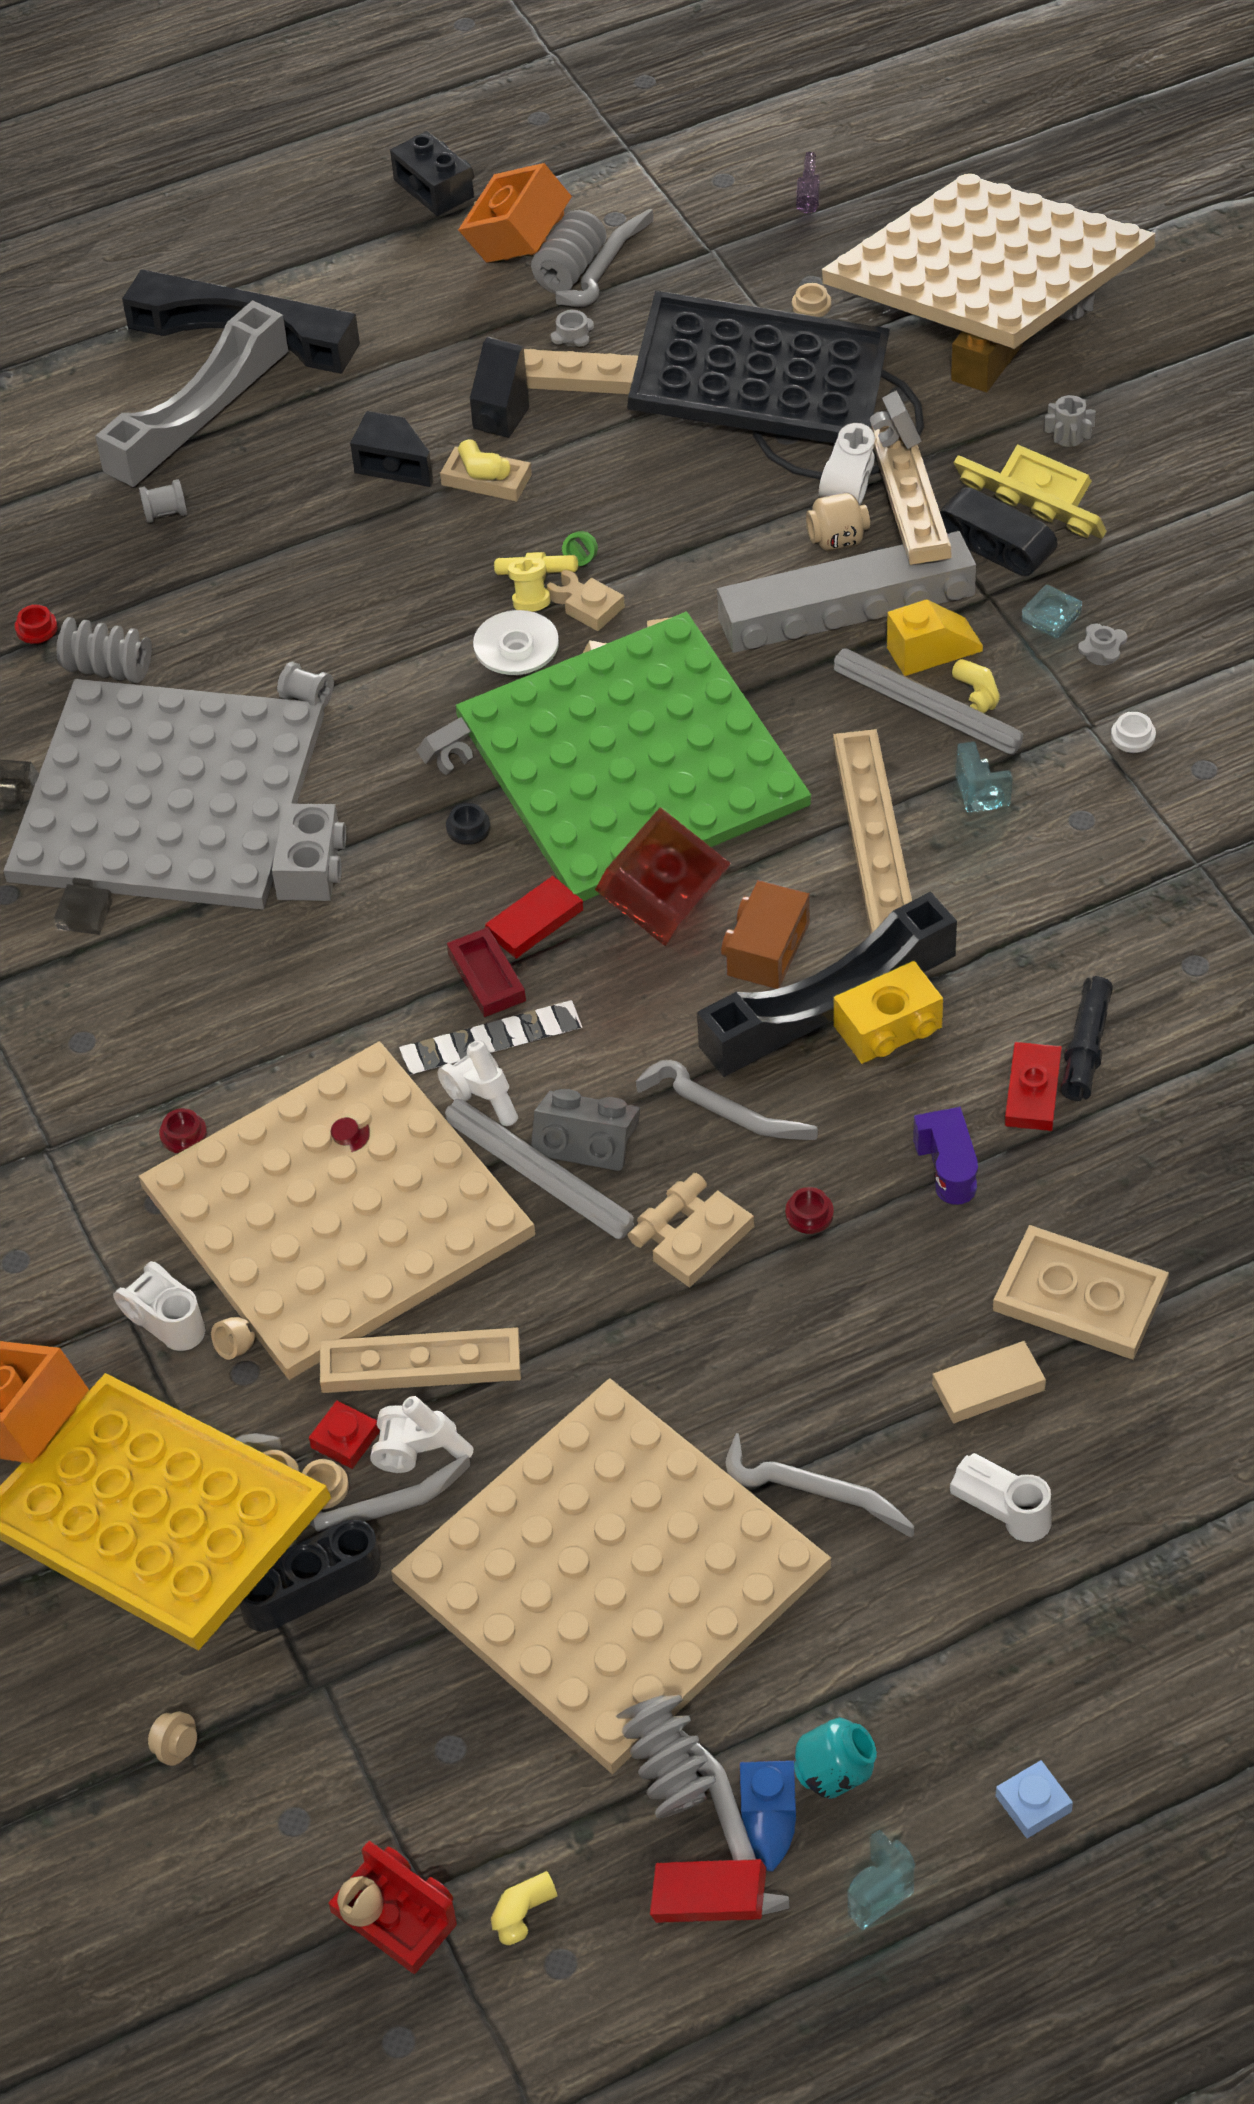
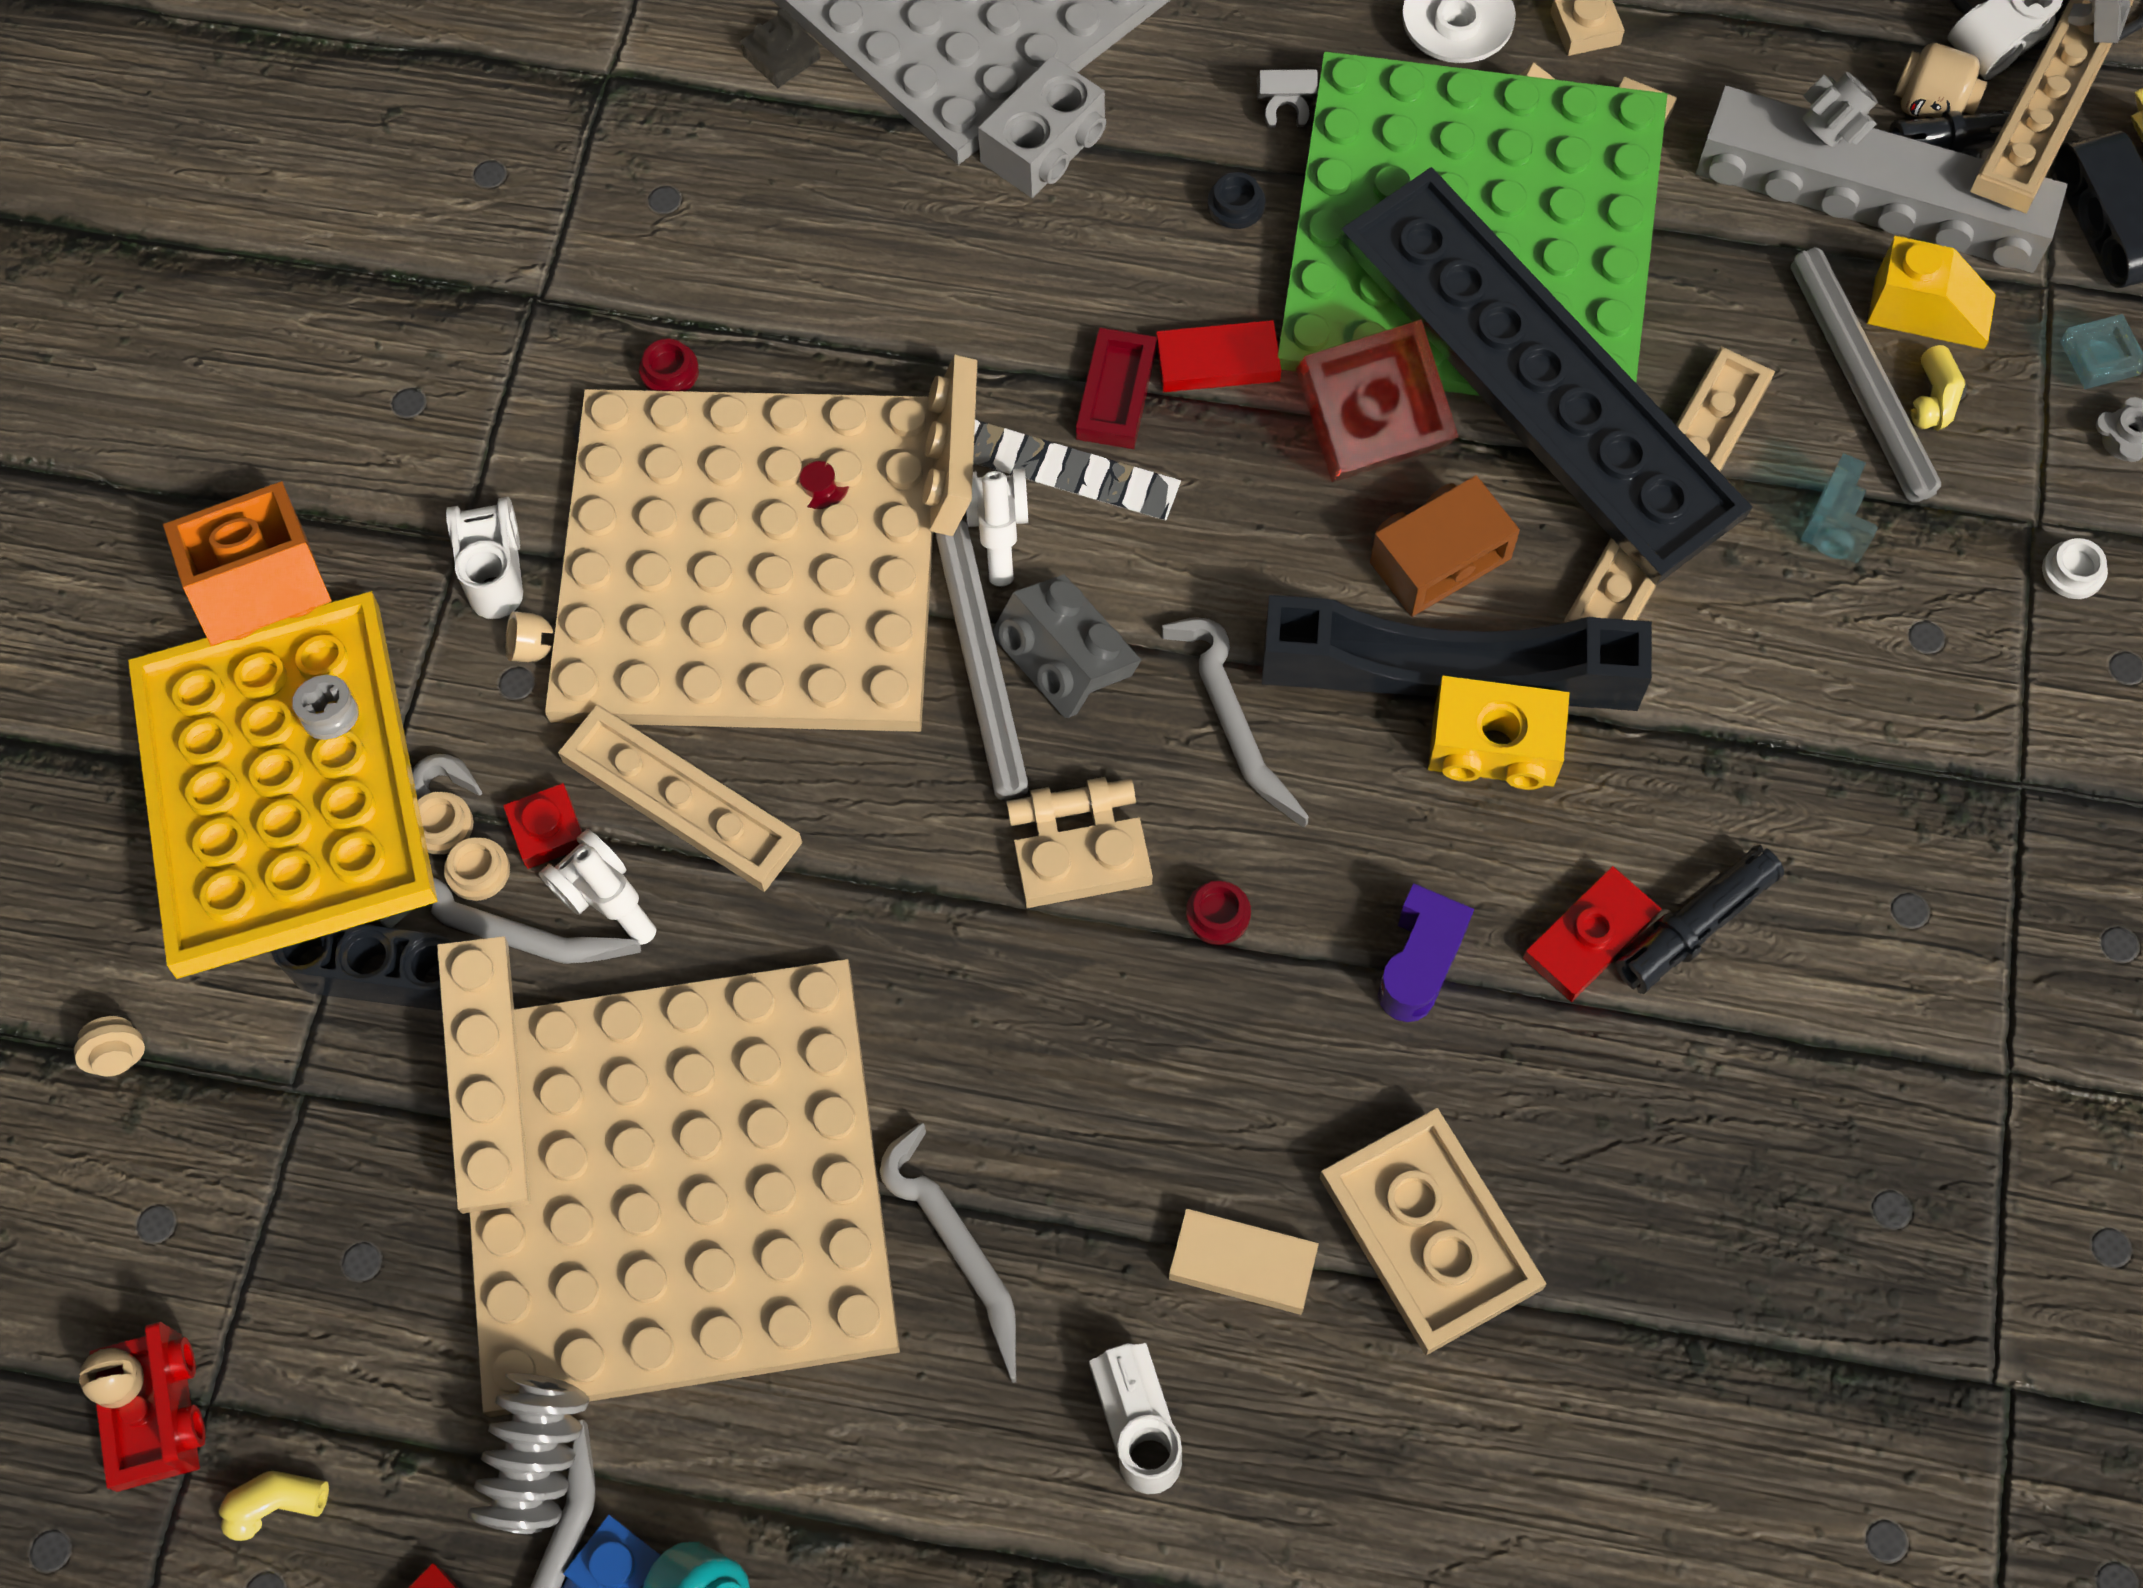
camera: 35 degrees right, 15 degrees up
none -> light grey bush [293,675,359,740]
none -> tan plate [437,936,531,1213]
none -> tan plate [922,354,977,537]
none -> black plate [1338,167,1753,586]
none -> light grey gear [1802,72,1878,147]
none -> black pin [1889,110,2010,153]

